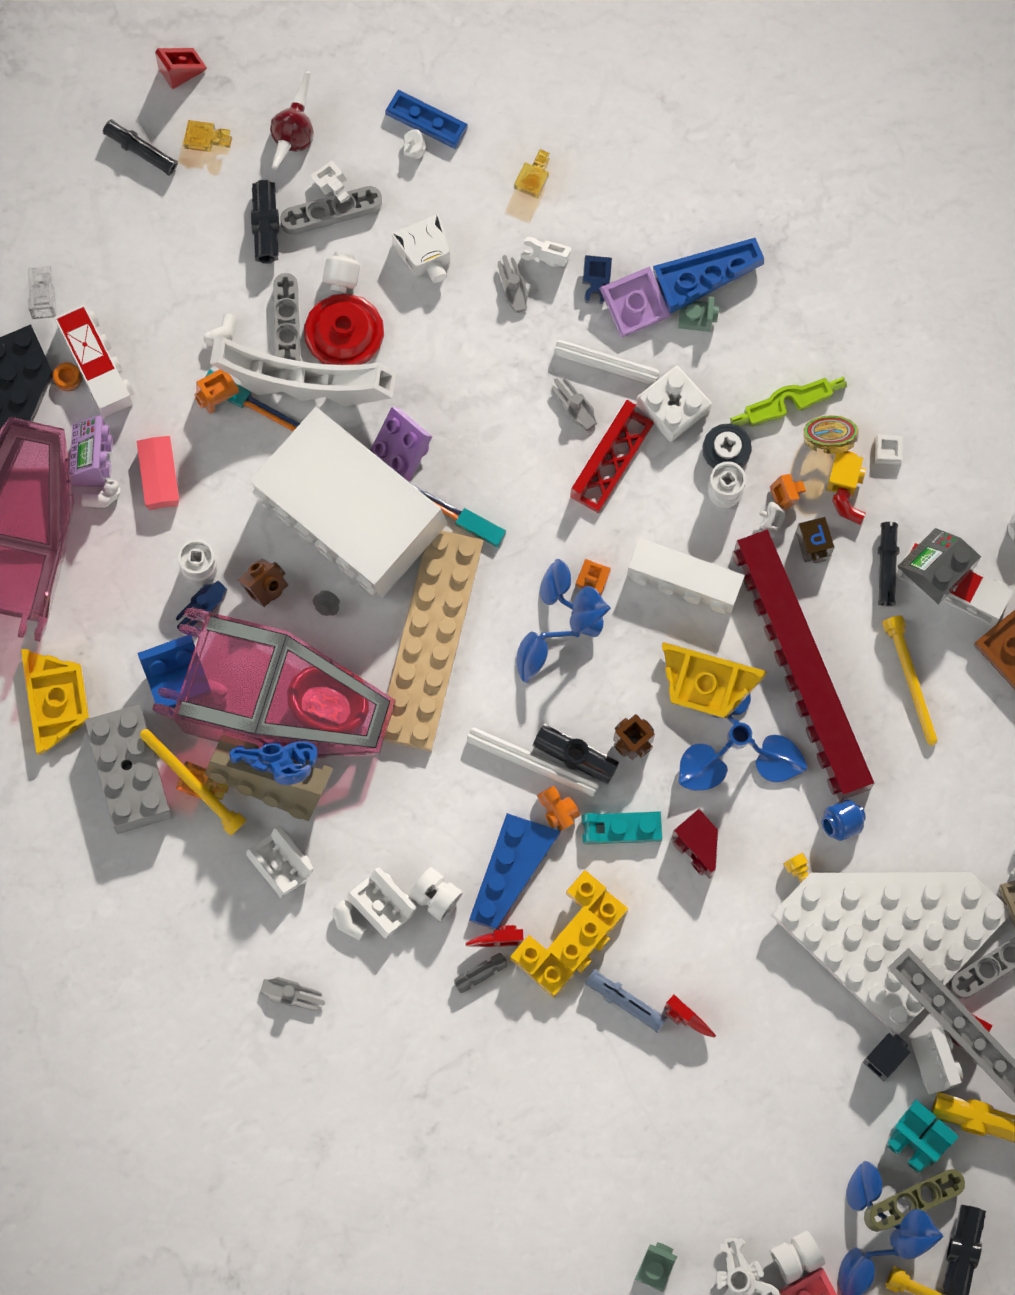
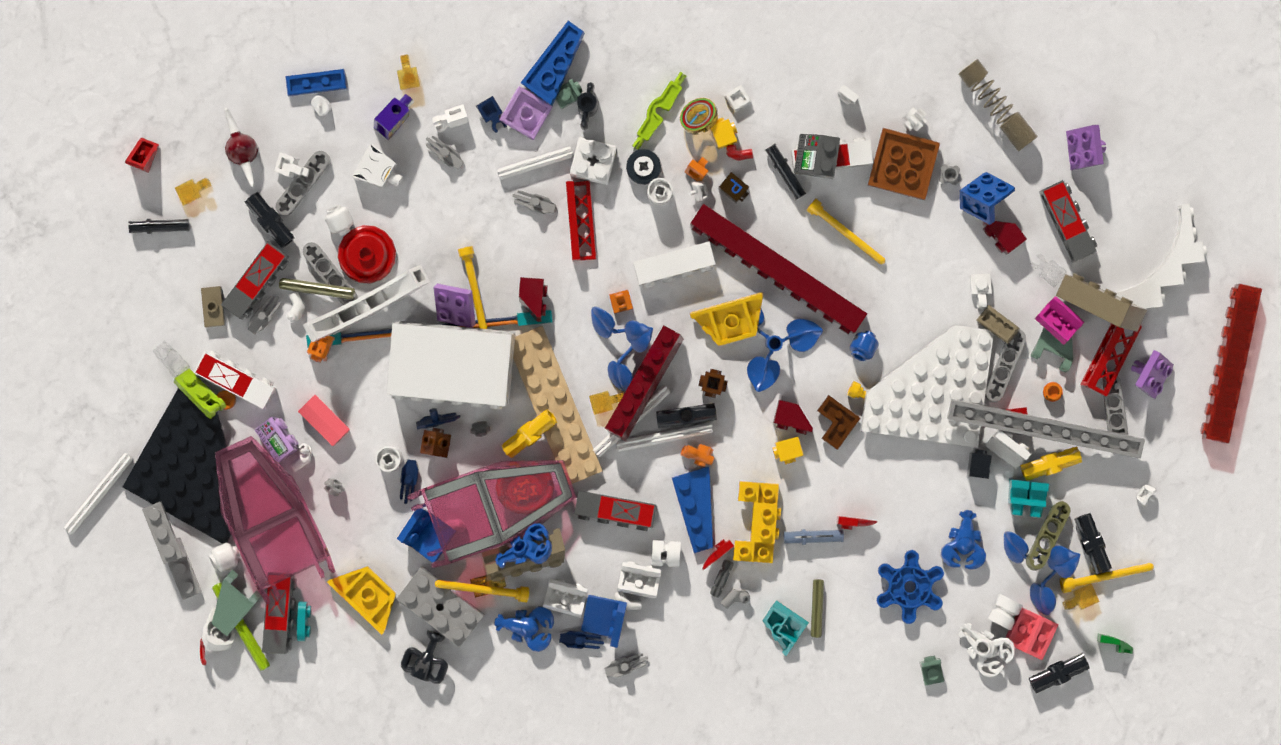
camera: 30 degrees left, 15 degrees up
teal plate [581,811,662,845] -> none
none -> lime plate [174,368,226,418]
none -> dark tan plate [201,286,225,328]
none -> dark grey brick [221,242,289,320]
none -> light grey piece [248,296,281,334]
none -> olive axle [279,278,355,299]
none -> light grey plate [324,478,345,496]
none -> dark purple torso [373,94,414,140]
none -> black piece [401,630,448,684]
none -> dark blue piece [416,408,461,430]
none -> yellow piece [458,246,488,329]
none -> blue animal [494,606,554,652]
none -> yellow piece [501,409,558,458]
none -> dark red slope [519,277,548,322]
none -> dark blue piece [559,631,604,649]
none -> dark grey brick [574,491,656,531]
none -> black piece [577,82,597,130]
none -> blue bracket [581,595,627,648]
none -> clear yellow plate [589,391,624,415]
none -> white axle [593,385,671,457]
none -> dark red brick [605,325,684,442]
none -> light grey arm [720,589,750,609]
none -> teal slope [762,600,809,656]
none -> yellow brick [772,436,804,464]
none -> olive axle [811,579,824,638]
none -> reddish brown plate [817,395,860,450]
none -> blue plate [876,550,944,624]
none -> blue animal [940,510,986,570]

